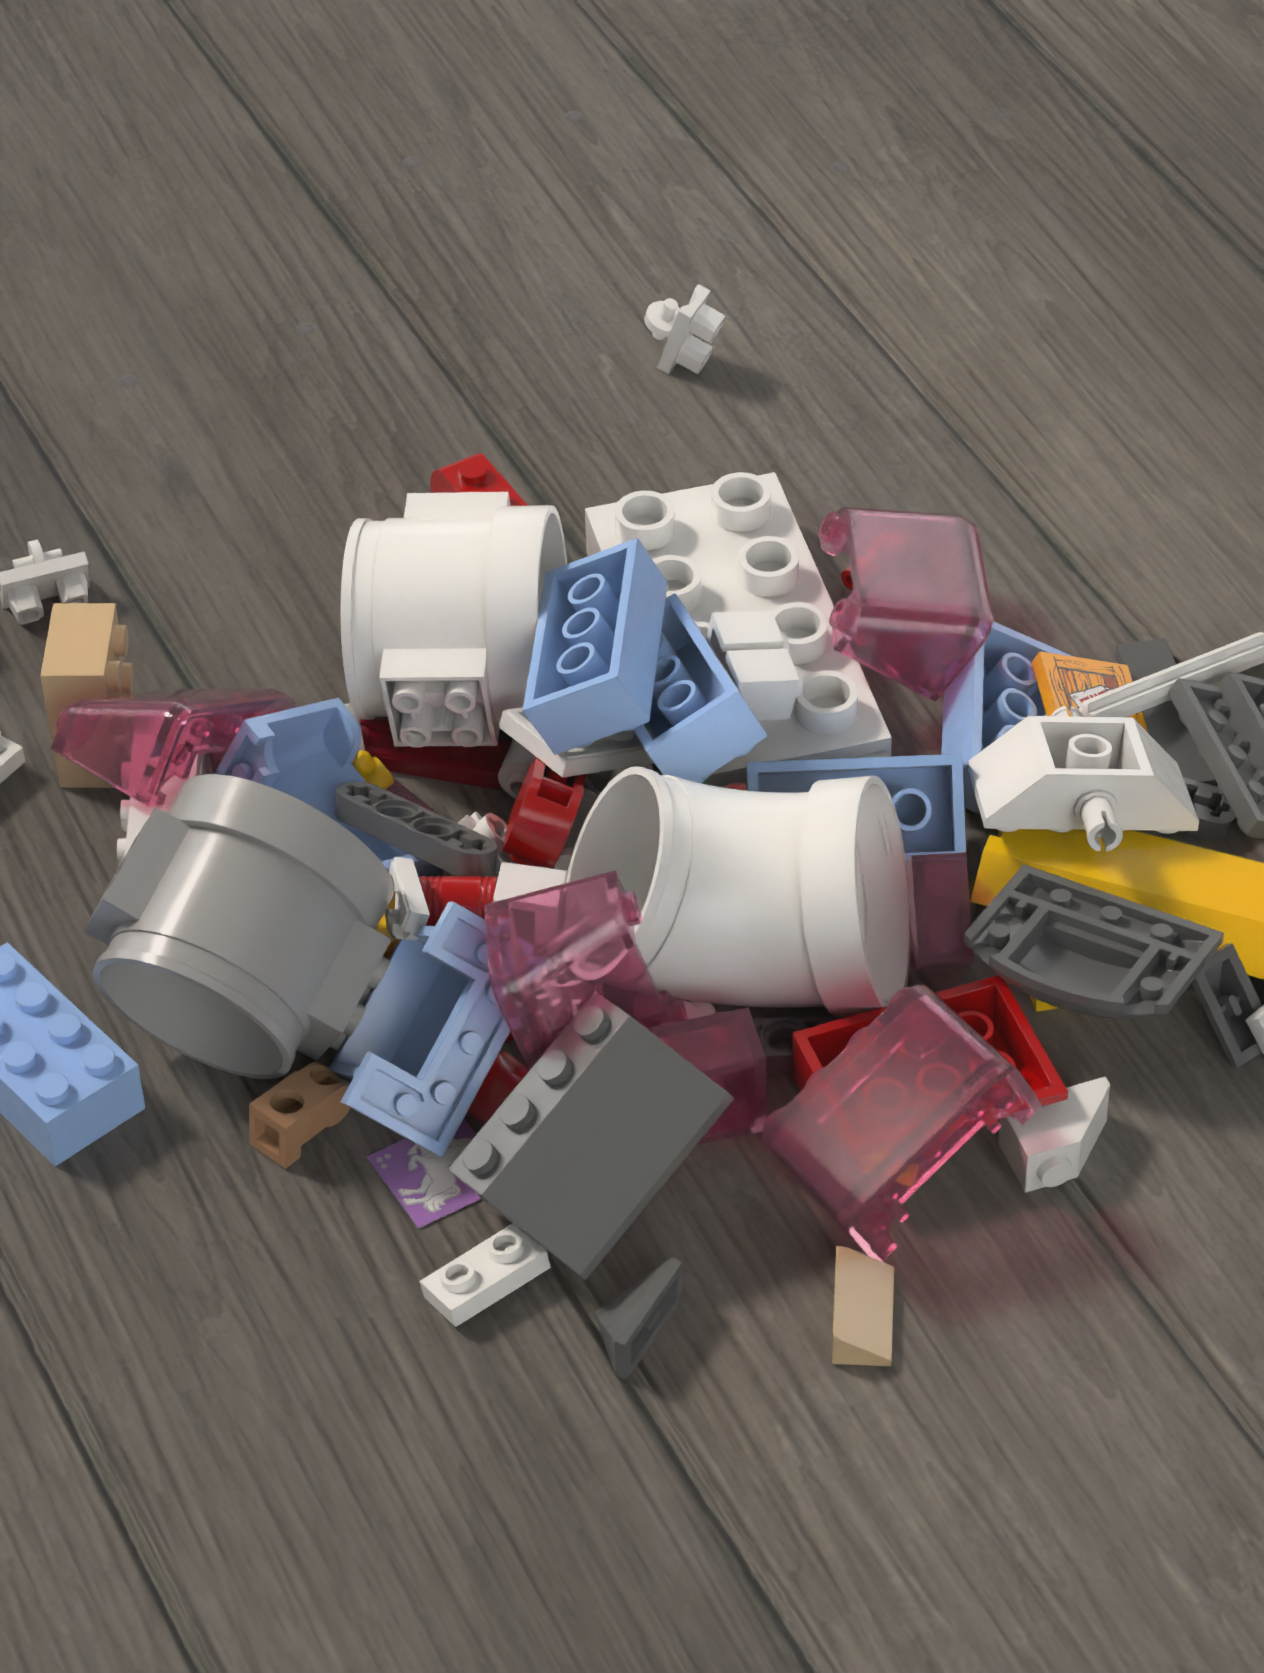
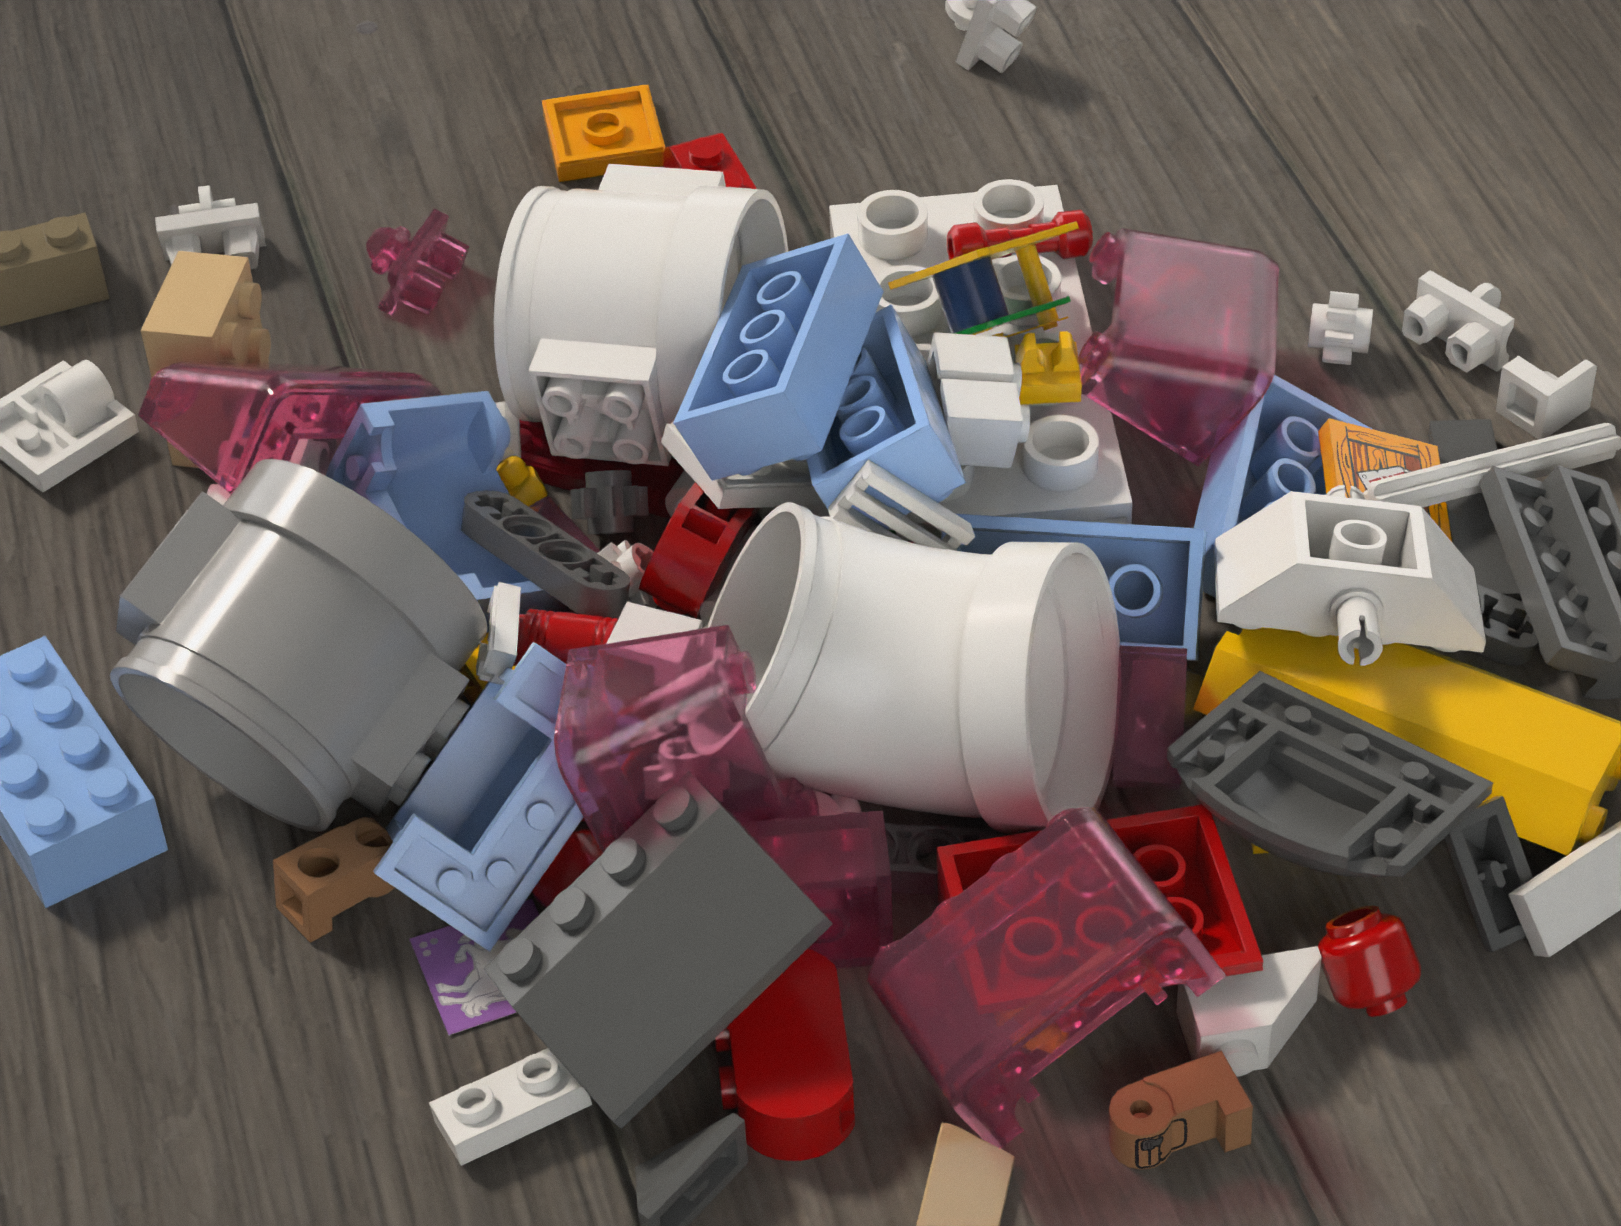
camera: 10 degrees right, 0 degrees up
none -> clear pink hips [366,208,469,316]
none -> light orange tile [542,85,665,182]
none -> dark grey gear [571,470,649,535]
none -> red brick [715,949,855,1161]
none -> white tile [828,459,975,551]
none -> piece [888,221,1079,338]
none -> red piece [947,209,1093,260]
none -> yellow tile [1014,331,1082,405]
none -> medium nougat leg [1109,1051,1253,1170]
none -> white gear [1308,291,1373,365]
none -> red head [1318,905,1421,1017]
none -> white hips [1402,270,1515,373]
none -> white panel [1496,356,1597,439]

